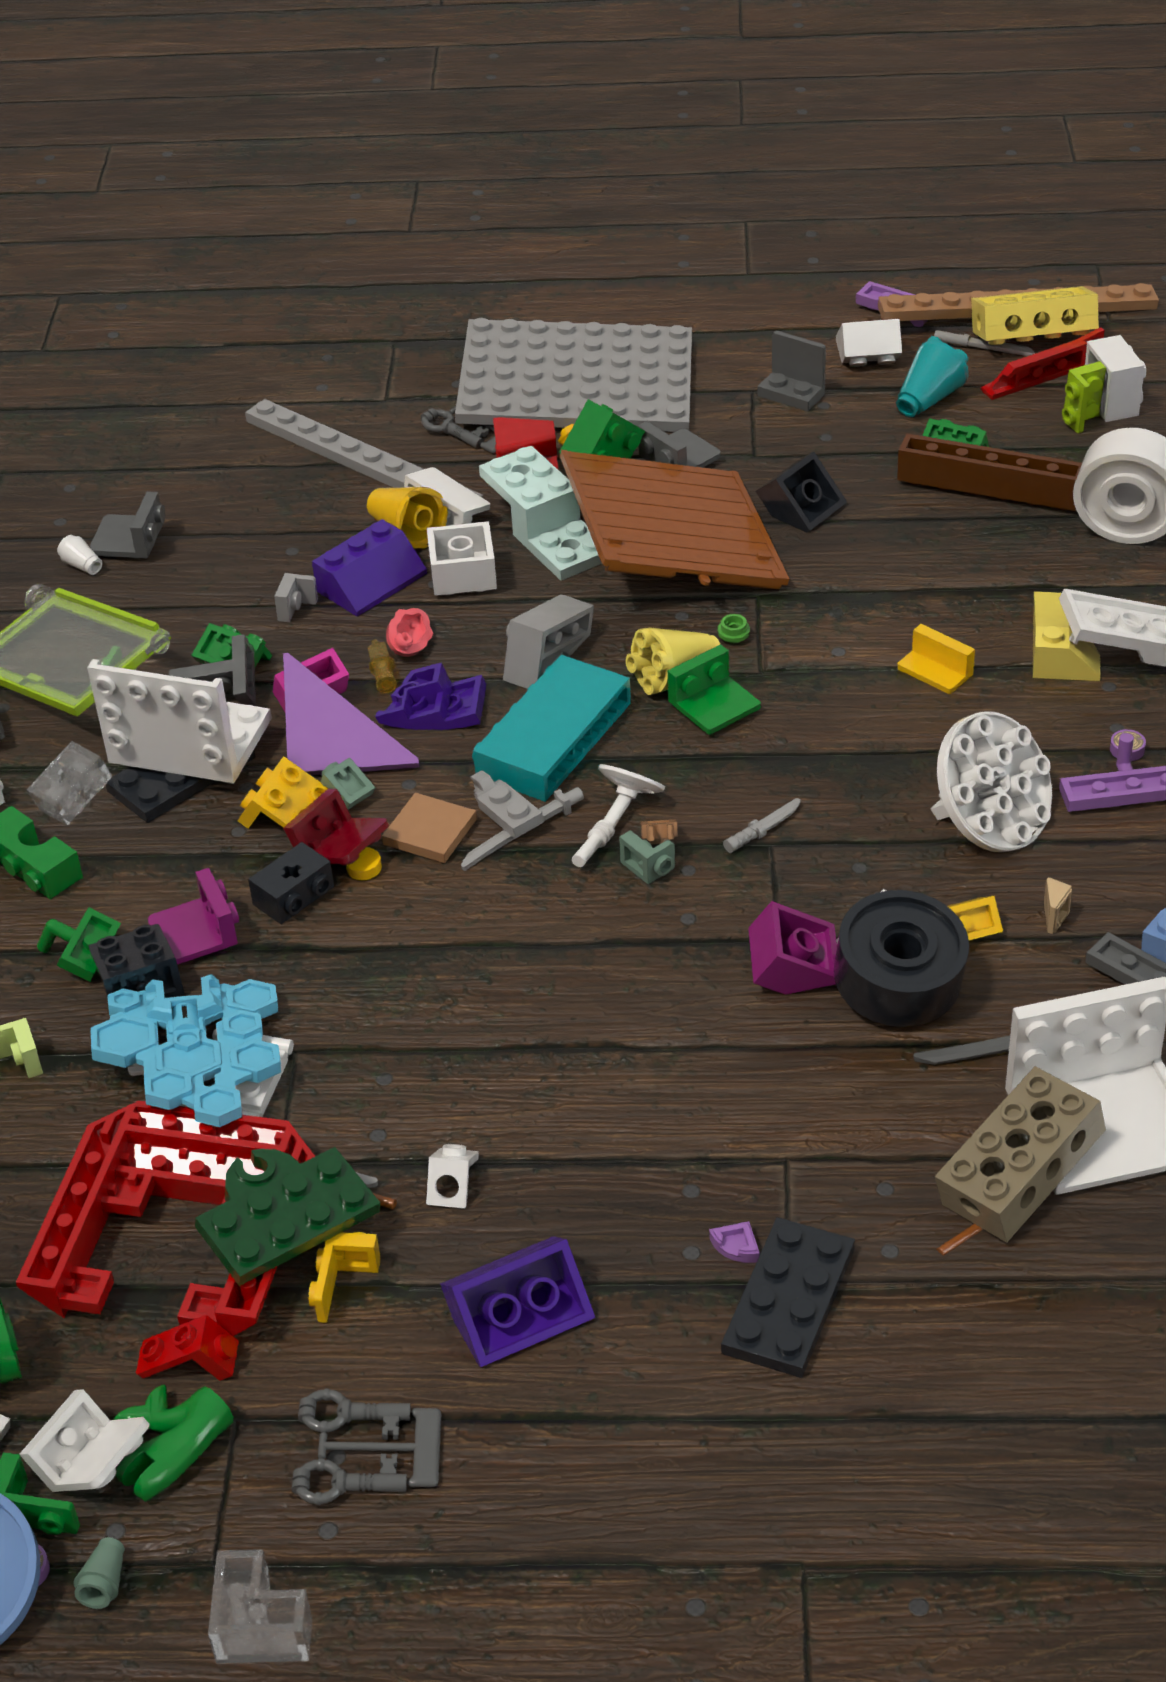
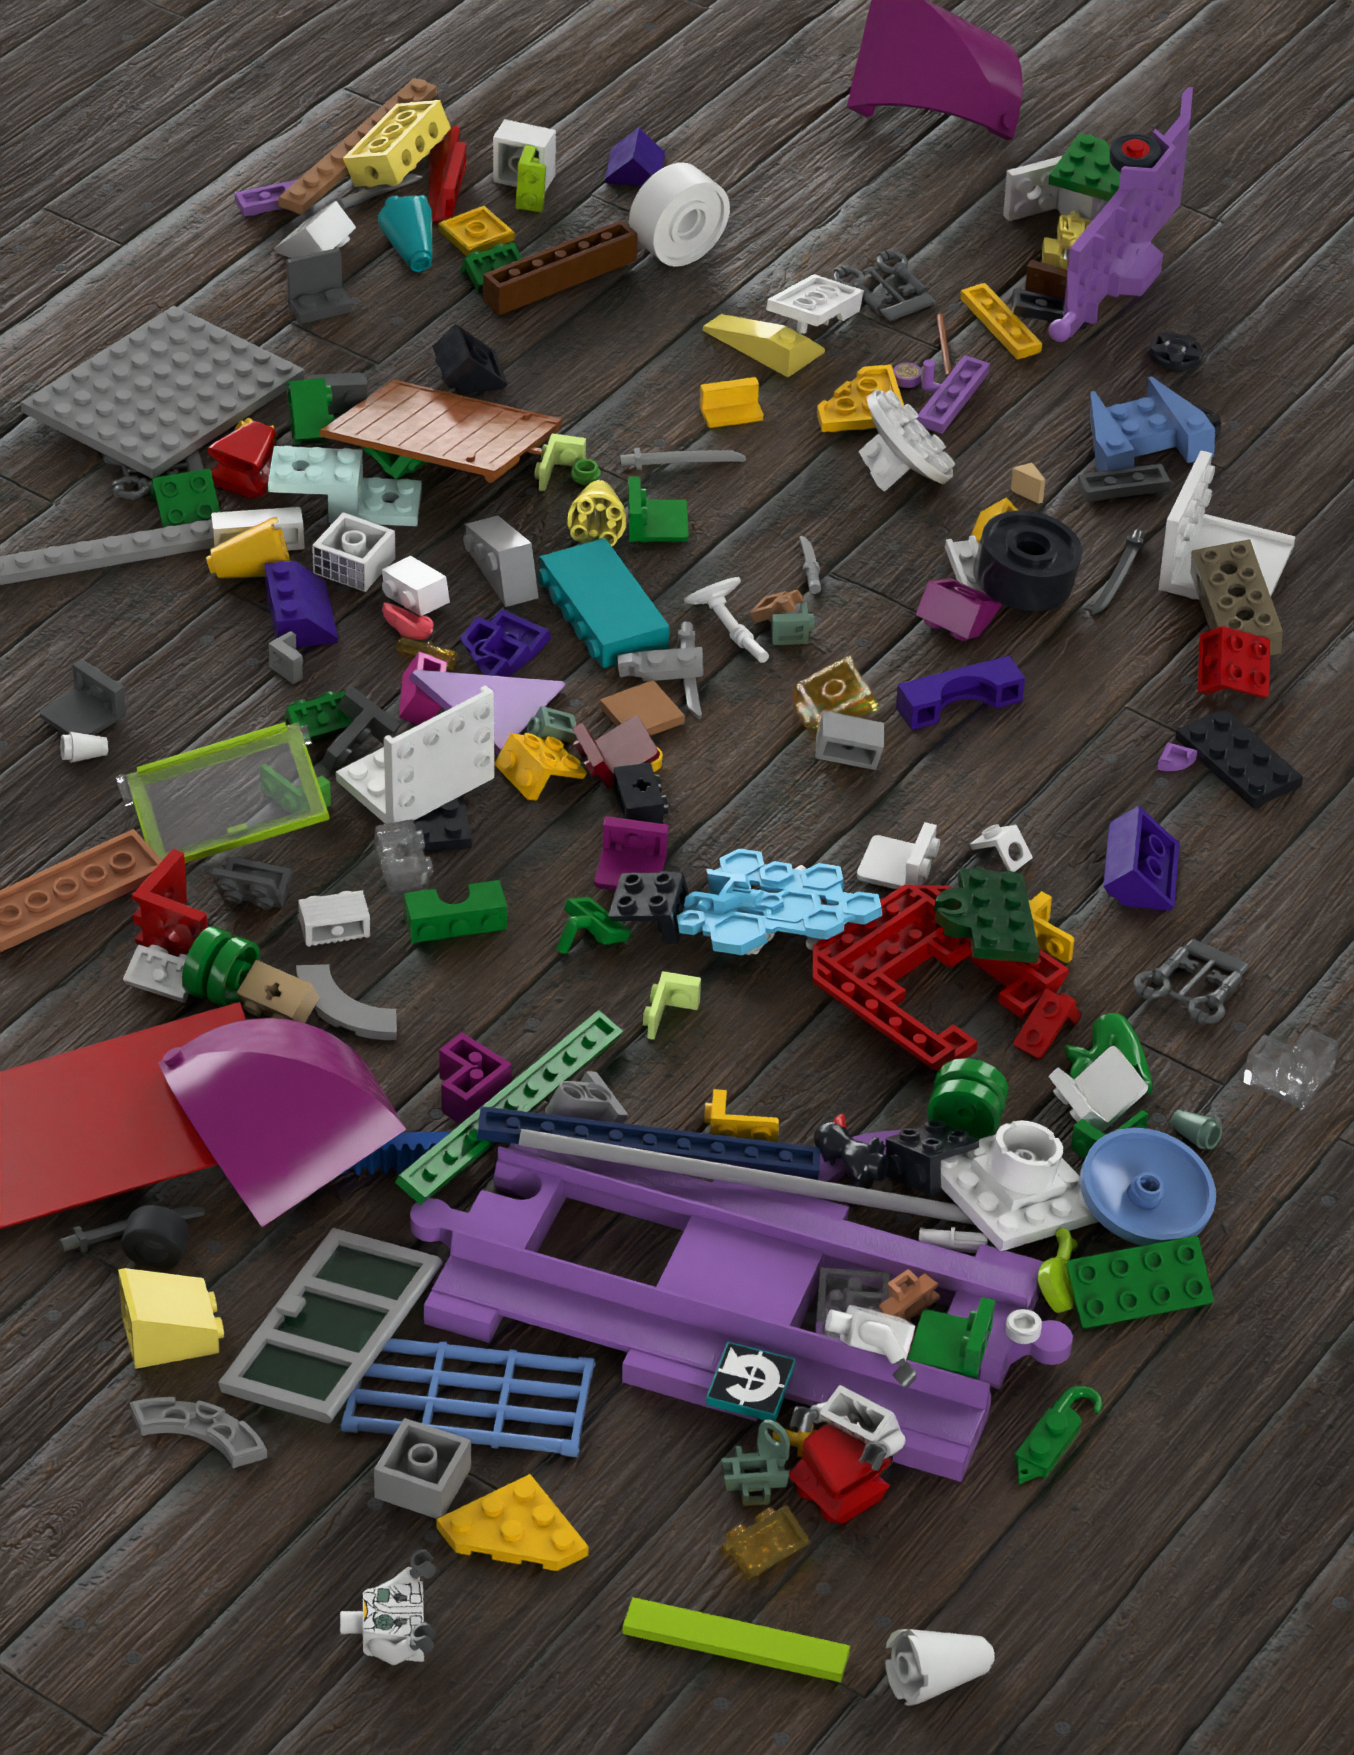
camera: 60 degrees left, 0 degrees up
none -> green bracket [150,468,220,528]
none -> white brick [382,556,450,616]
none -> yellow tile [438,206,515,256]
none -> yellowish green bracket [535,433,586,491]
none -> light grey sword [620,448,746,471]
none -> clear yellow slope [793,654,880,728]
none -> light grey brick [815,711,884,770]
none -> yellow plate [817,365,904,432]
none -> white bracket [857,822,940,889]
none -> dark purple arch [896,656,1025,730]
none -> red bracket [1198,626,1270,698]

